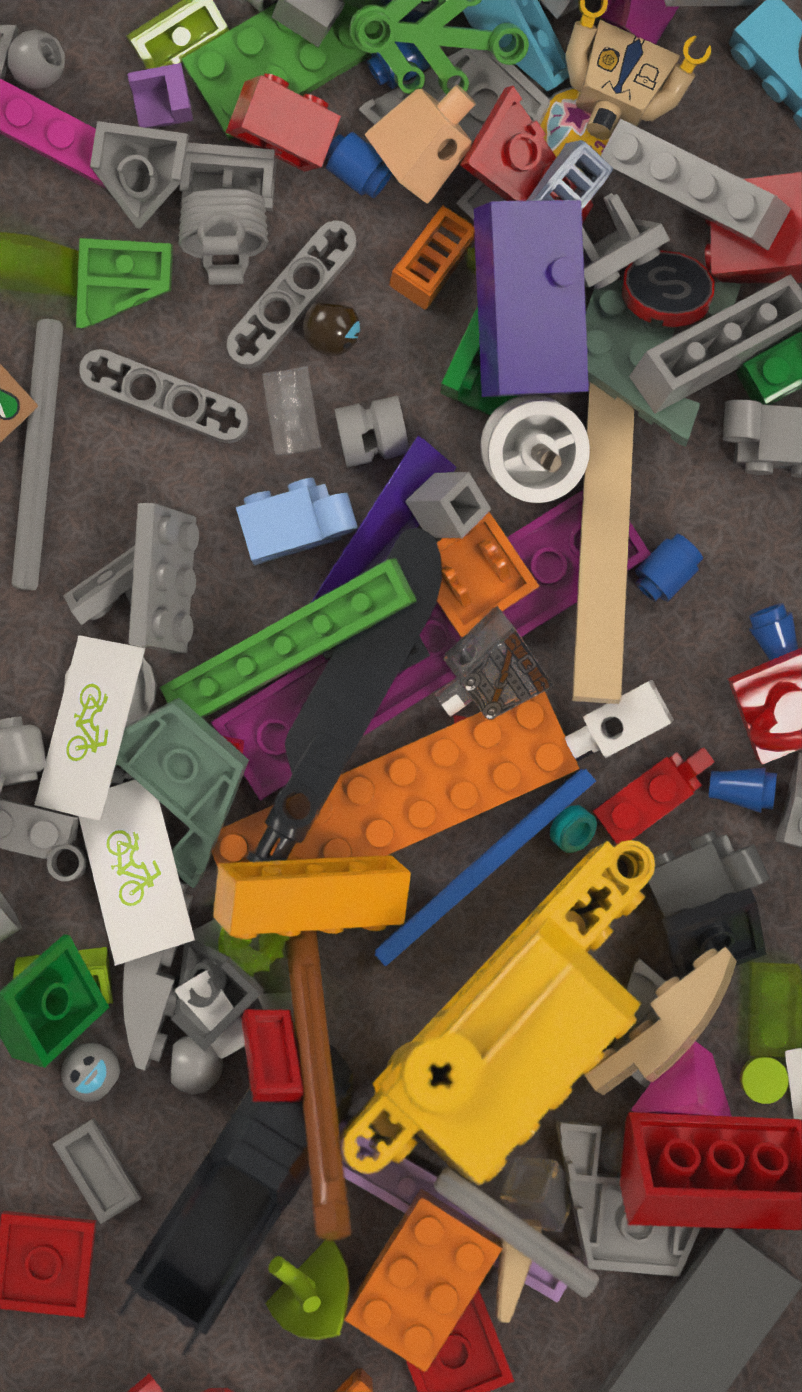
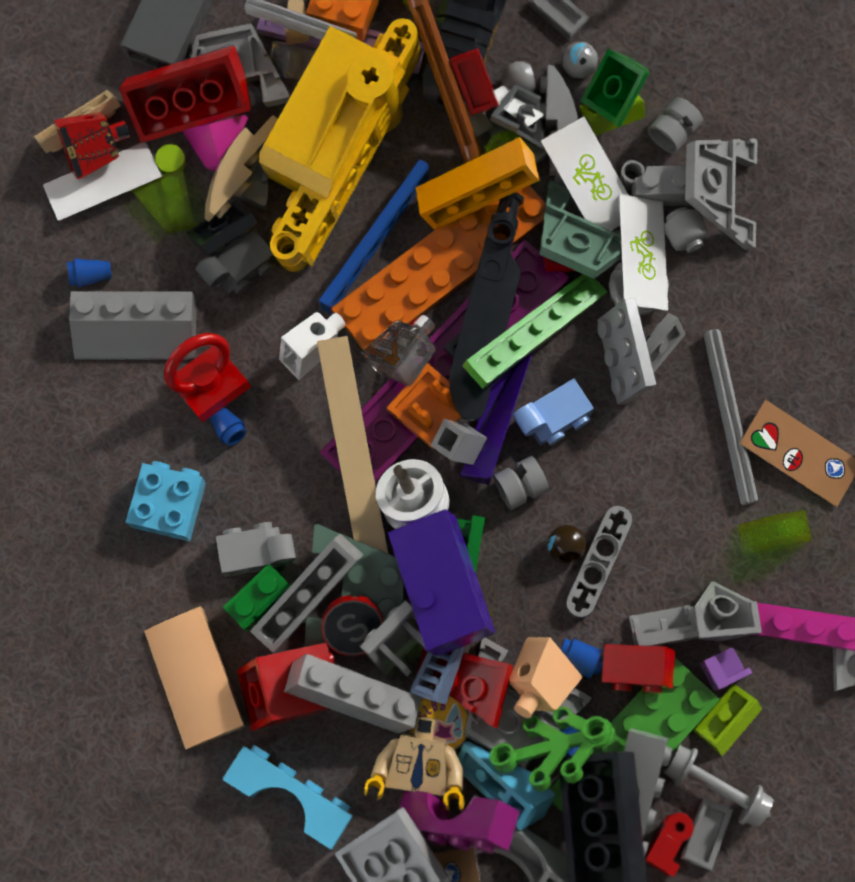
camera: 165 degrees right, 10 degrees down
light grey piece [8,30,65,89] -> none
bright green wing [76,238,173,328] -> none
light grey beam [79,349,249,444] -> none
light grey piece [178,188,269,285] -> none
clear hips [262,366,321,457] -> none
orange slope [389,205,475,310] -> none
teal tile [550,805,597,853] -> none
red hinge [592,747,715,845] -> none
blue brick [635,534,703,602] -> none
blue cone [709,767,777,813] -> none

